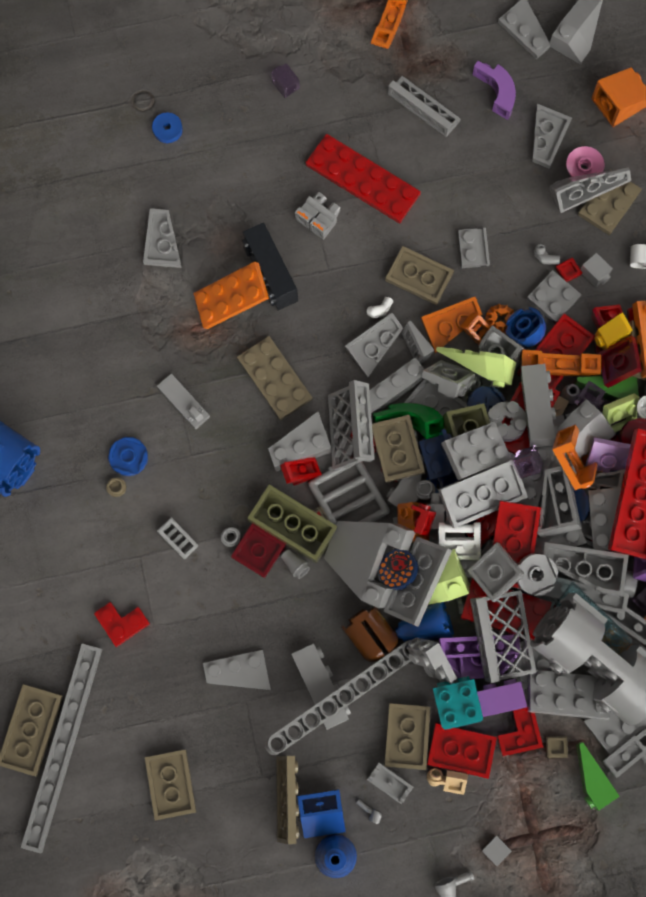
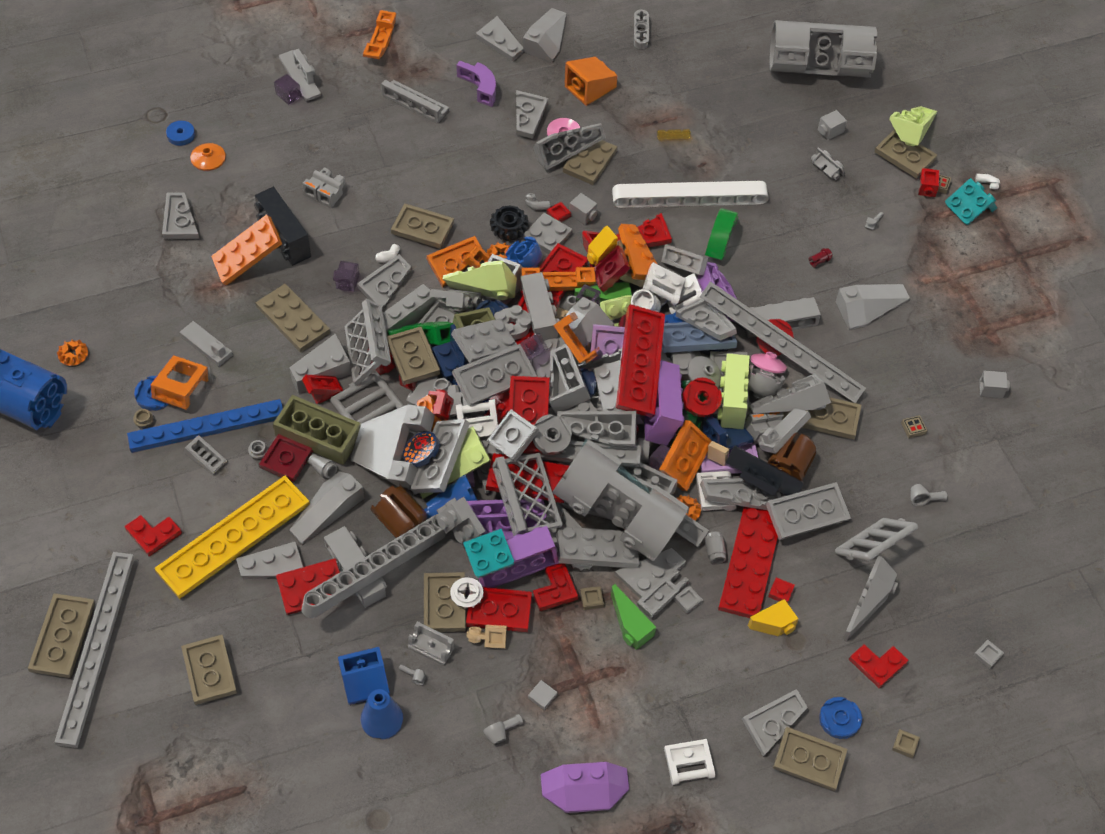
camera: 15 degrees left, 20 degrees down
dark tan plate [276,756,299,844] -> none
red plate [306,134,421,224] -> none
light grey slope [401,321,434,364] -> none
light grey plate [458,228,490,268] -> none
none -> orange gear [57,339,88,366]
none -> blue plate [127,399,283,453]
none -> orange window [151,355,208,410]
none -> yellow plate [154,476,310,599]
none -> orange dish [190,143,226,171]
none -> red plate [276,558,340,615]
none -> light grey bracket [279,49,321,101]
none -> light grey wedge [289,471,364,545]
none -> clear purple brick [333,261,360,292]
none -> white gear [450,577,483,609]
none -> black gear [490,205,529,241]

